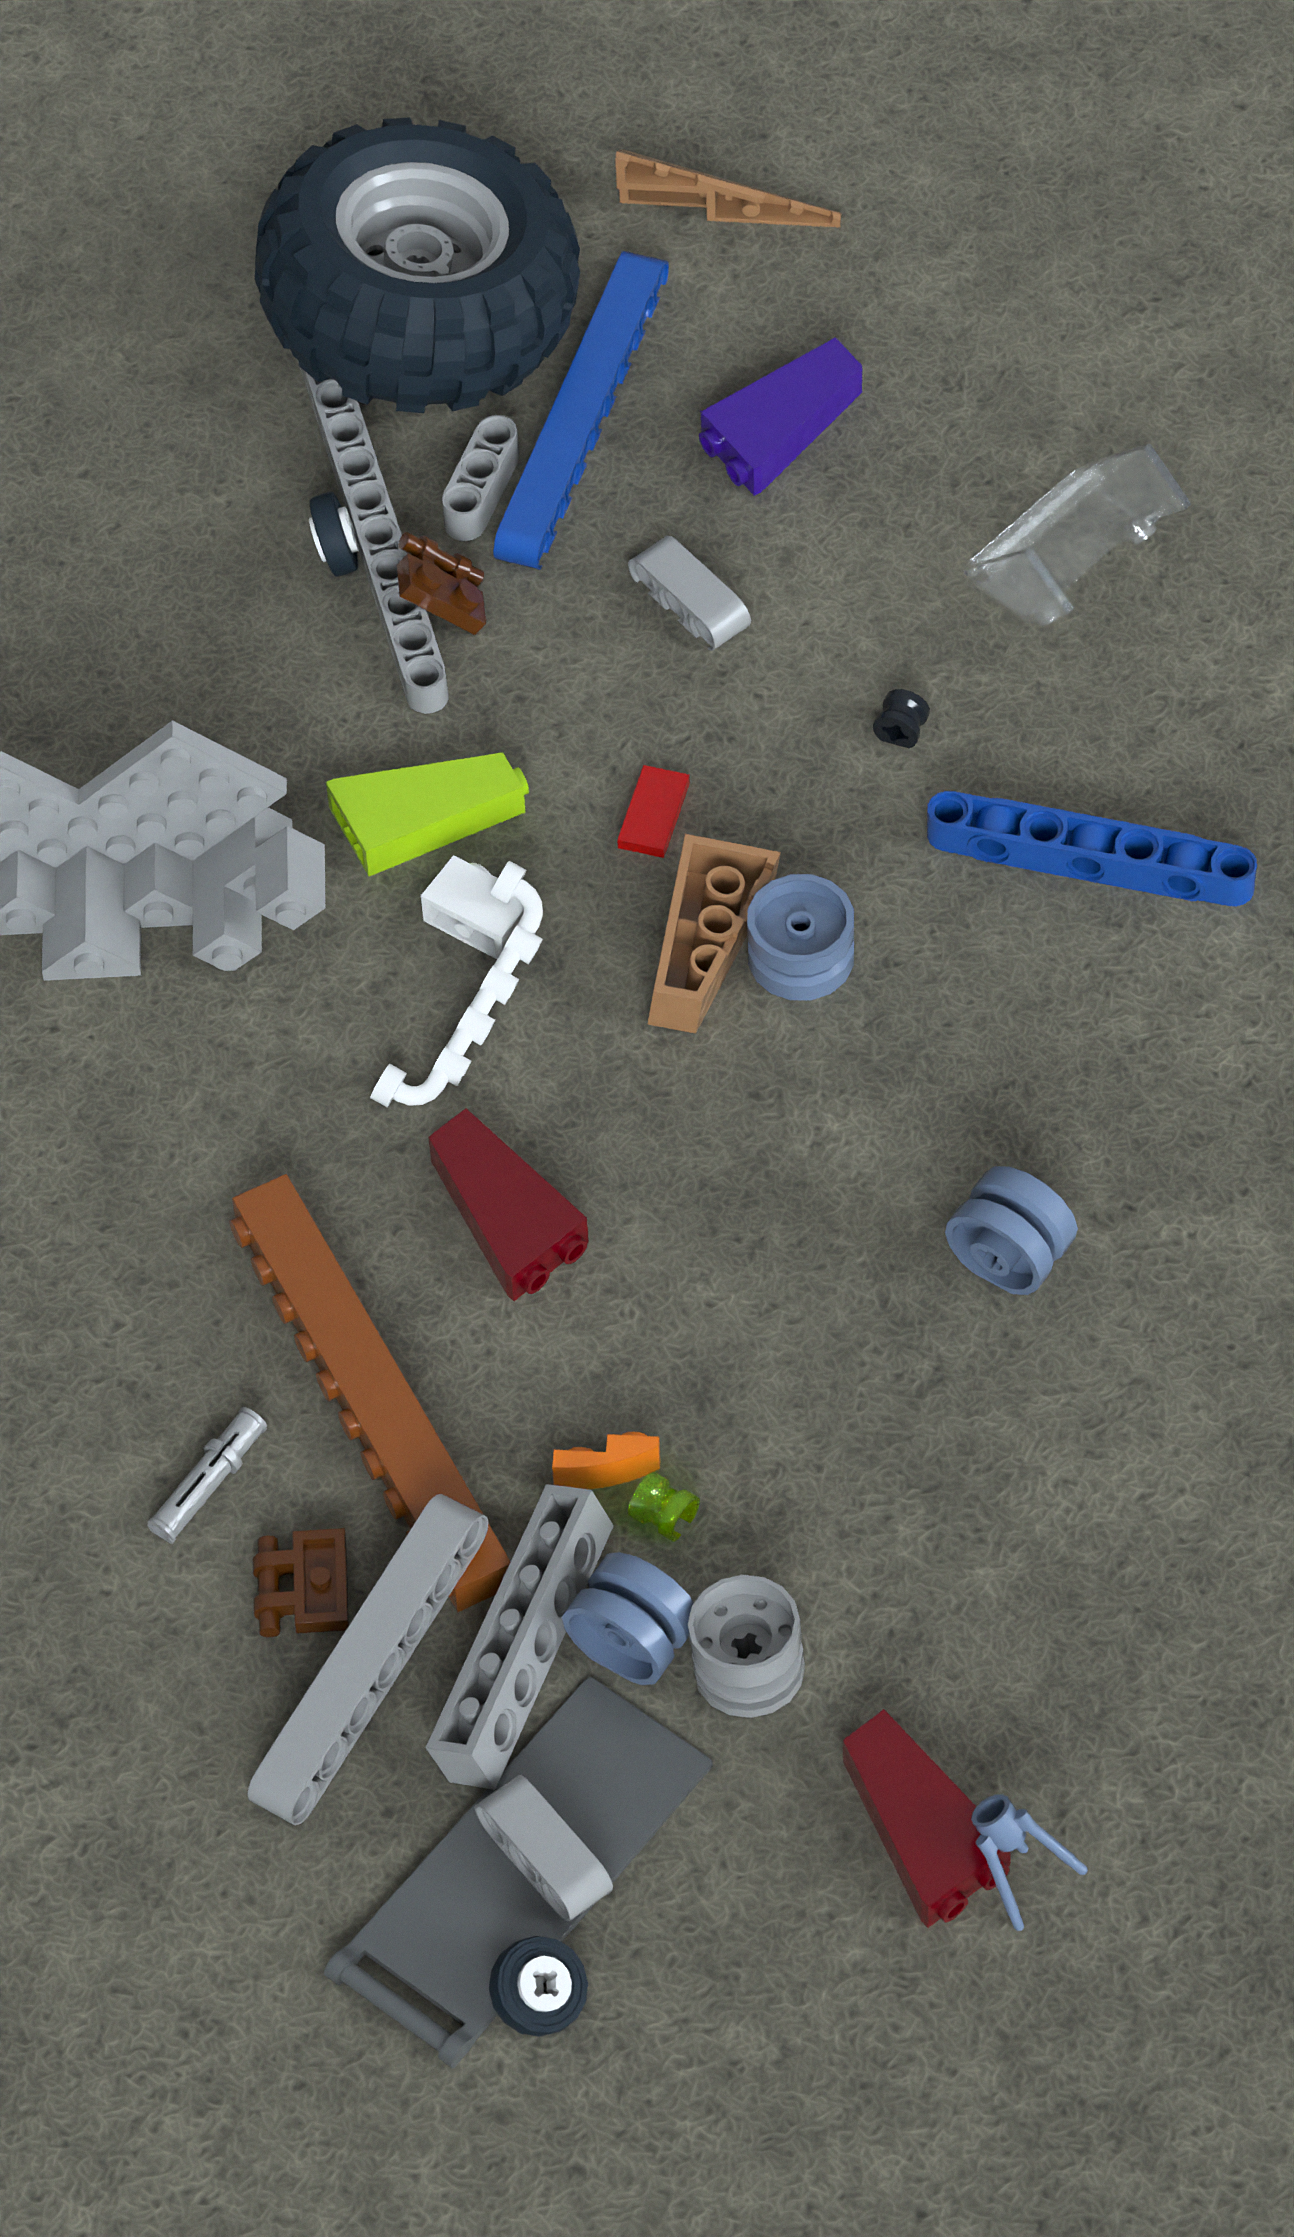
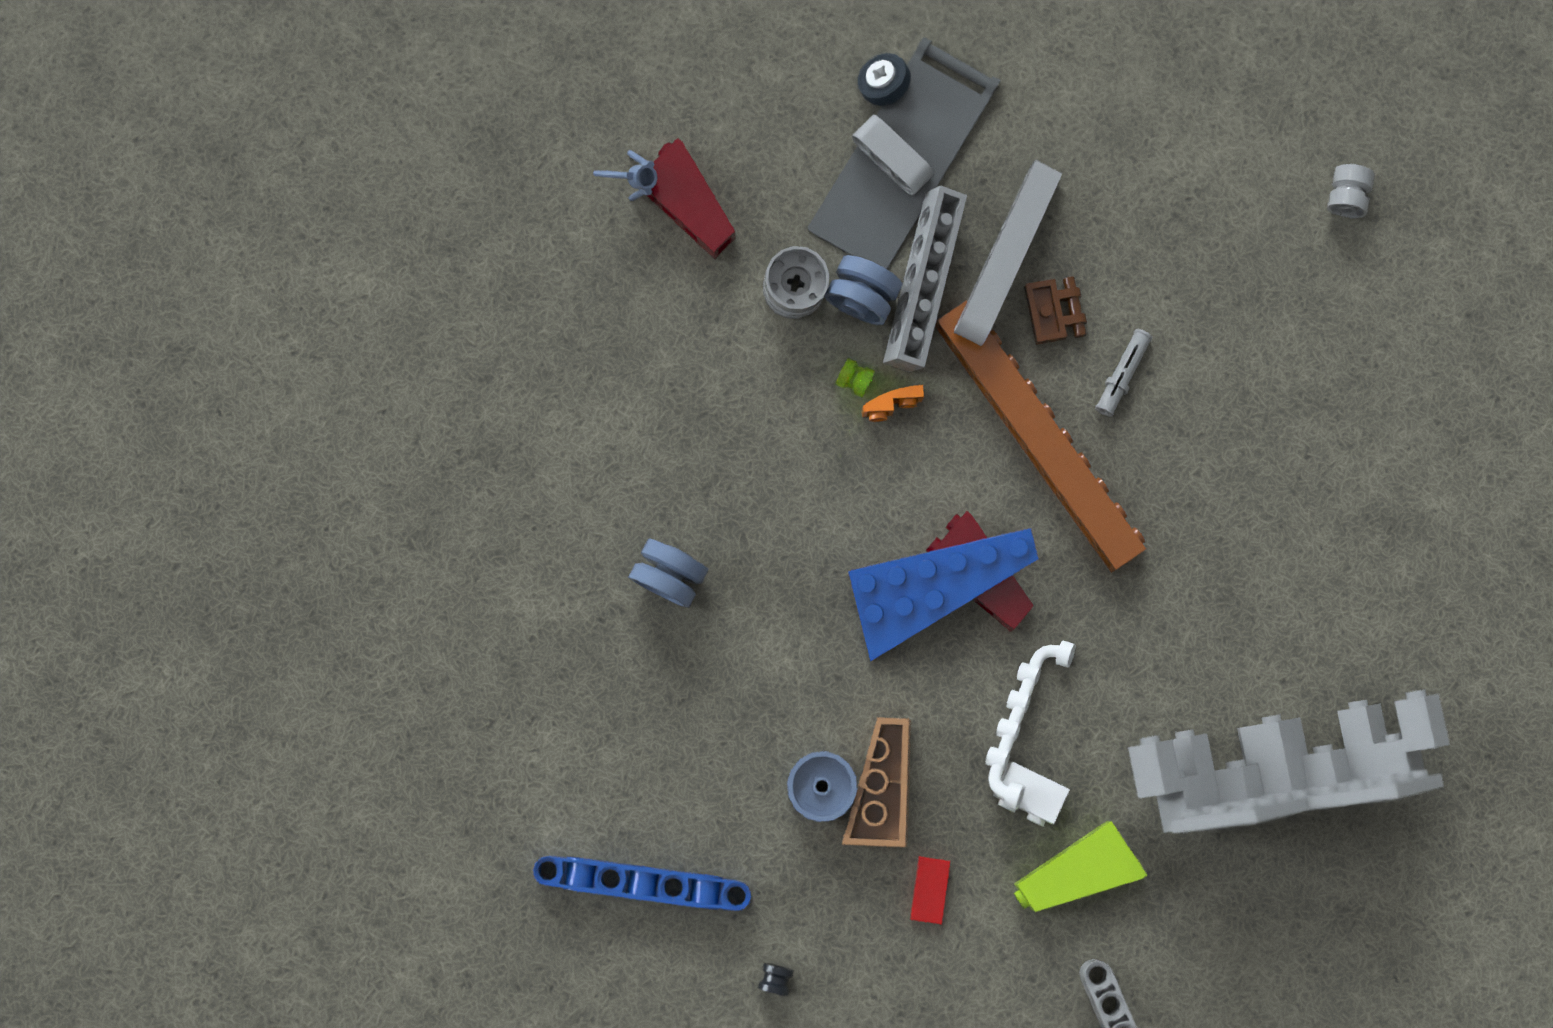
camera: 170 degrees right, 25 degrees up
none -> blue wing [848,528,1038,662]

